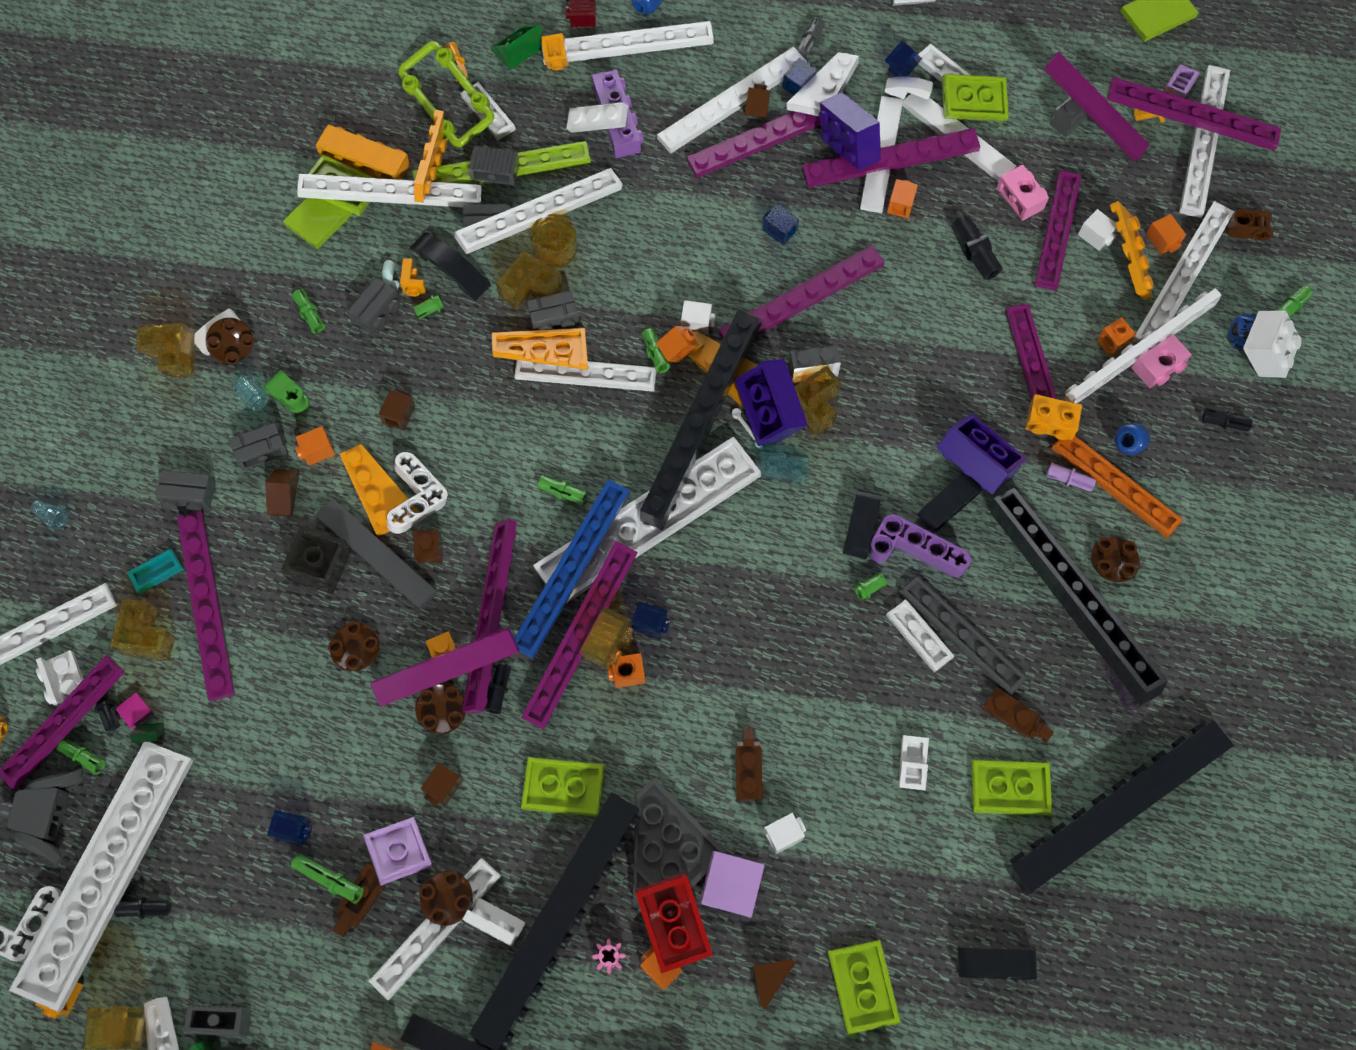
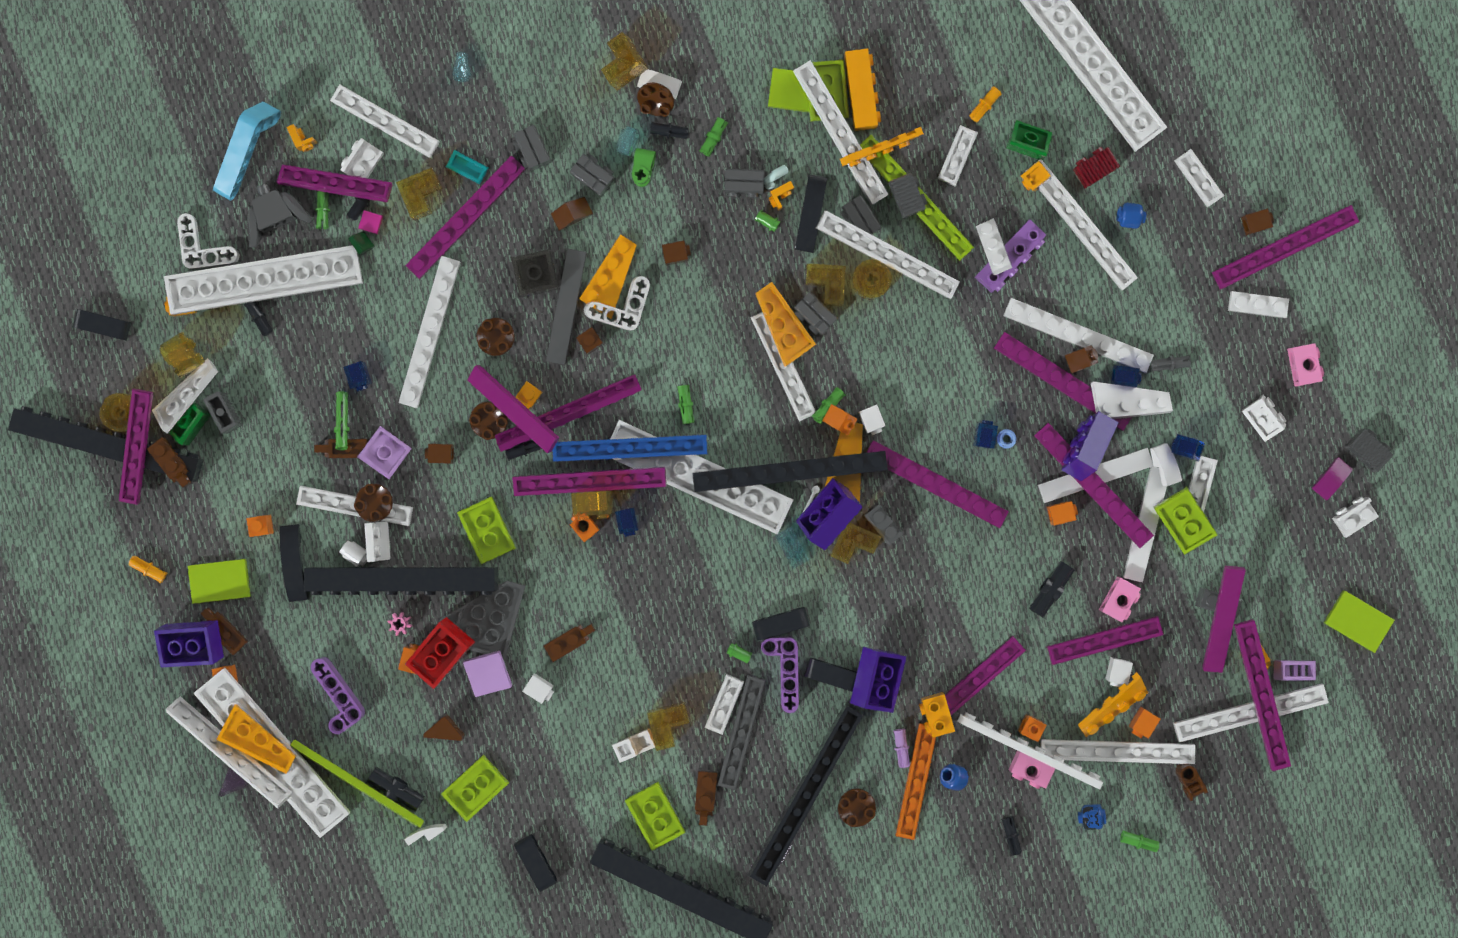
camera: 60 degrees right, 20 degrees up
orange brick [295,426,335,466] -> none
lime bar [398,41,494,148] -> none
white brick [1243,311,1301,378] -> none
none -> white brick [339,540,367,567]
none -> white plate [399,256,461,408]
none -> clear yellow brick [647,702,690,751]
none -> black axle [650,122,689,139]
none -> light blue plate [997,429,1016,448]

